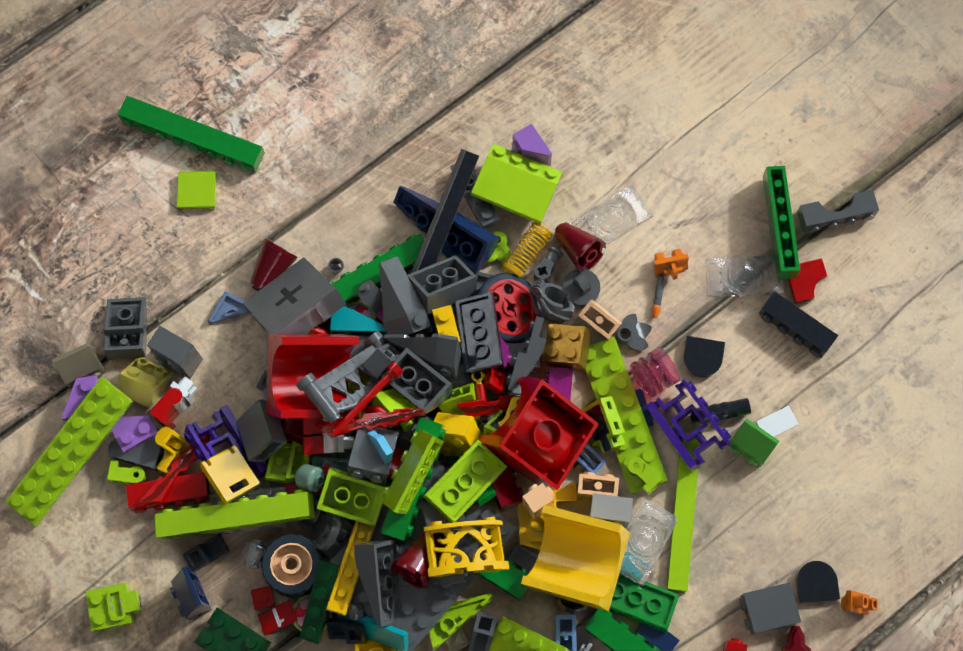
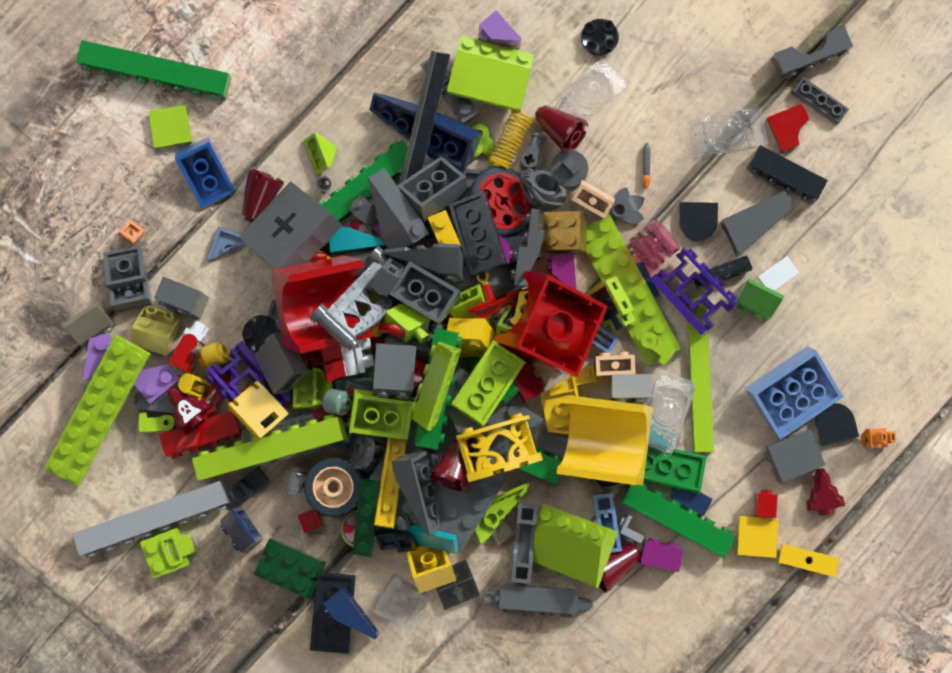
camera: 10 degrees left, 10 degrees up
red sticker [257,600,298,635] -> none
red sword [316,407,425,438] -> none
red piece [330,361,404,437] -> none
medium azure tile [367,430,393,464] -> none
red plate [484,369,506,394] -> none
light nougat brick [522,483,555,520] -> none
orange hips [654,249,689,280] -> none
green brick [763,166,800,280] -> none
none -> light grey brick [72,481,230,558]
none -> orange tile [118,220,145,246]
none -> dark red rock [167,386,210,432]
none -> blue slope [175,137,236,208]
none -> yellow head [199,342,229,368]
none -> black dish [242,315,281,352]
none -> lime slope [303,132,337,175]
none -> black dish [581,19,619,56]
none -> dark grey slope [720,191,793,256]
none -> medium blue slope [744,346,843,440]
none -> dark grey tile [791,77,849,125]

